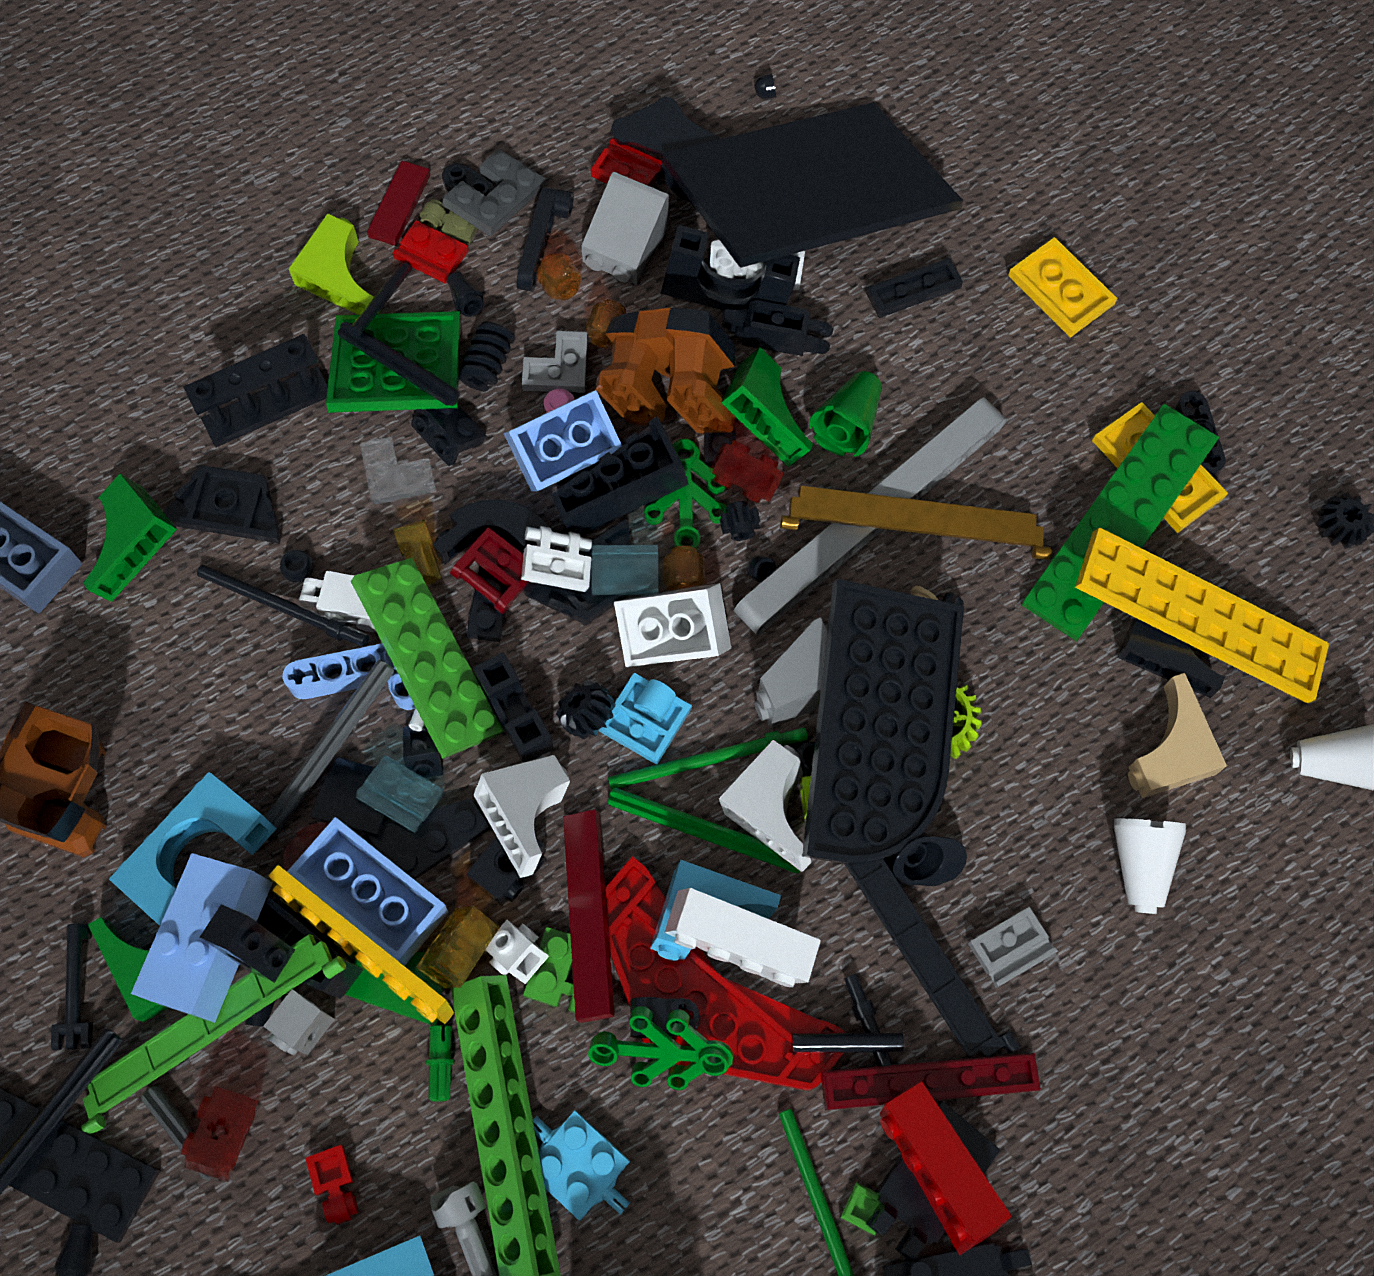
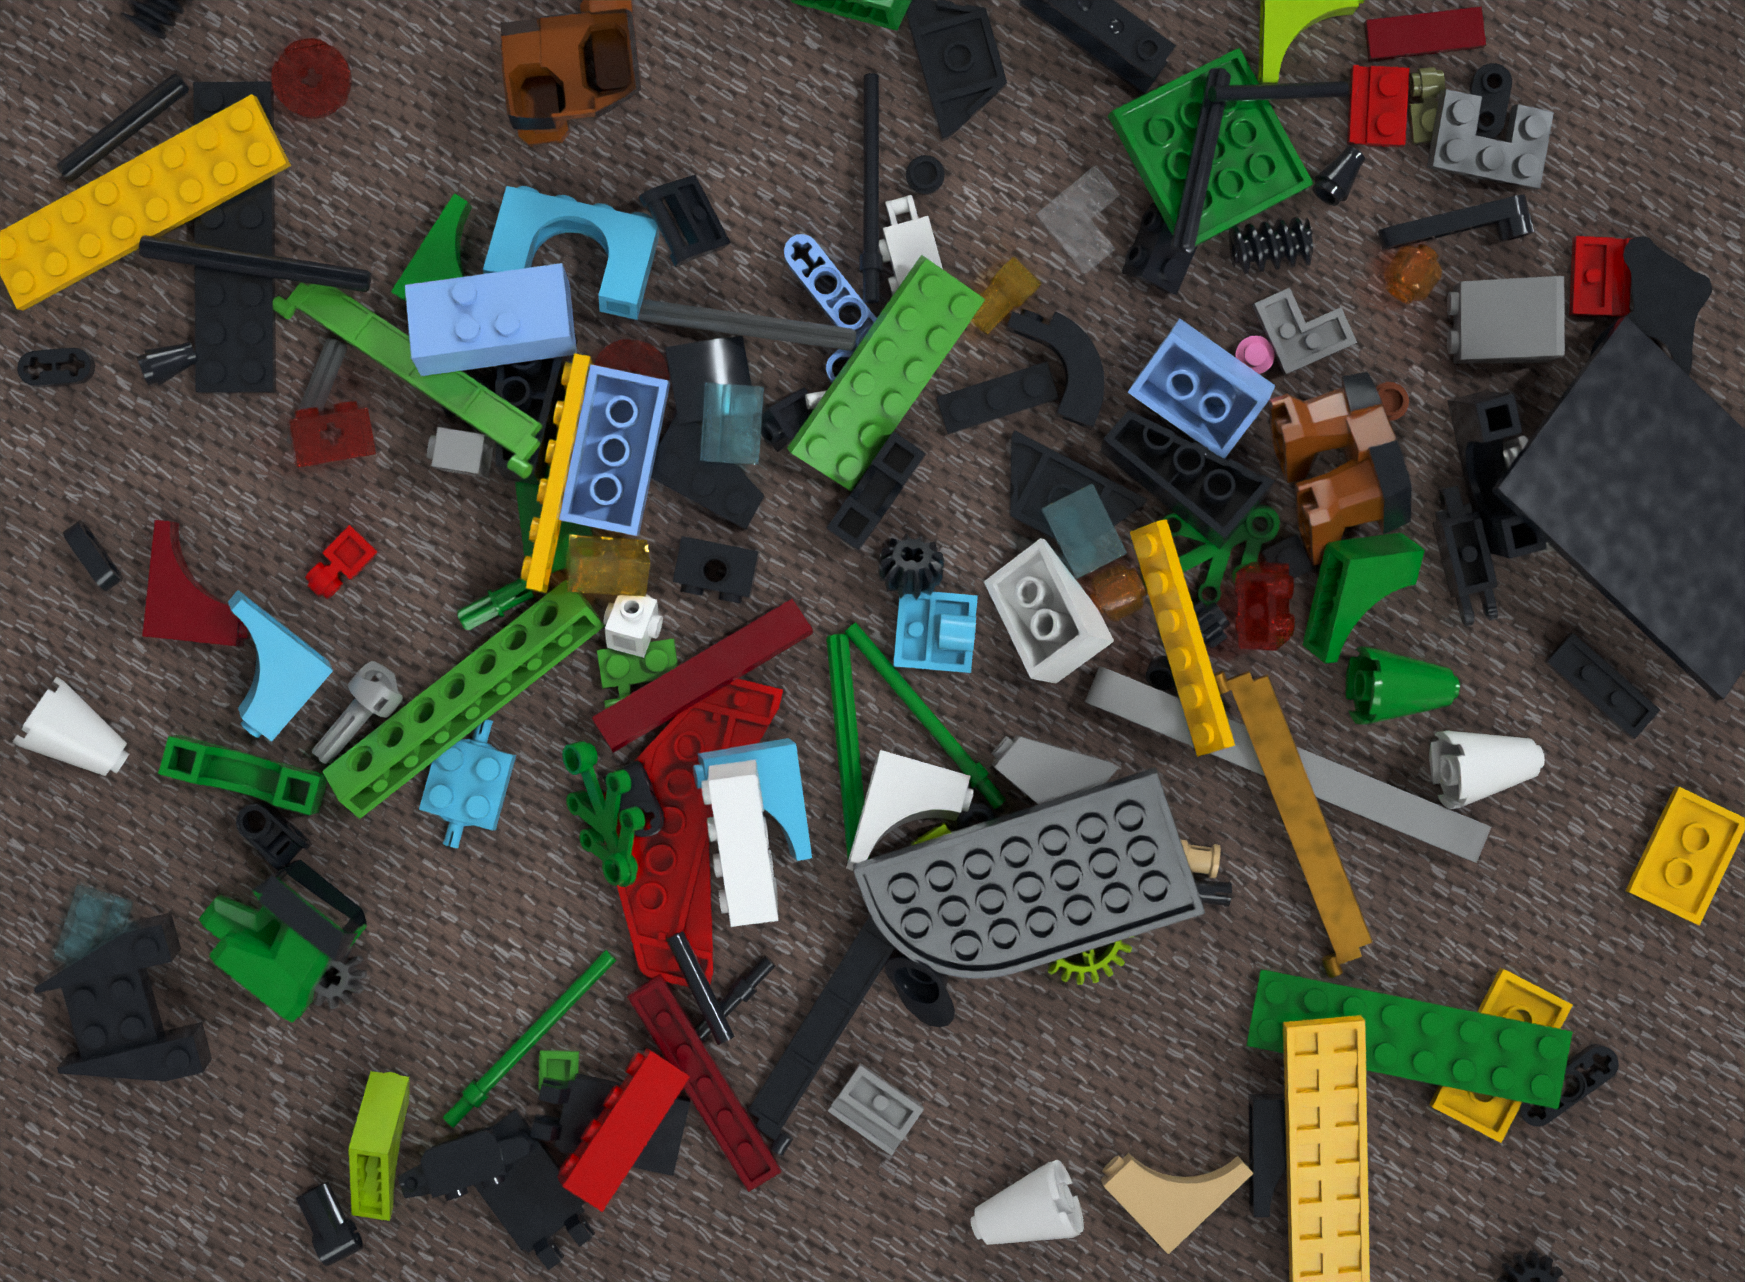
camera: 65 degrees right, 20 degrees up
black hinge [51,924,93,1051] -> none
black brick [200,904,295,983] -> none
dark red plate [450,527,530,614] -> none
white arch [474,755,570,878] -> none
white plate [521,526,592,592] -> none
clear orange head [585,299,627,348] -> none
none -> black plate [639,175,731,267]
none -> yellow plate [1130,519,1235,757]
none -> white cone [1429,731,1545,809]

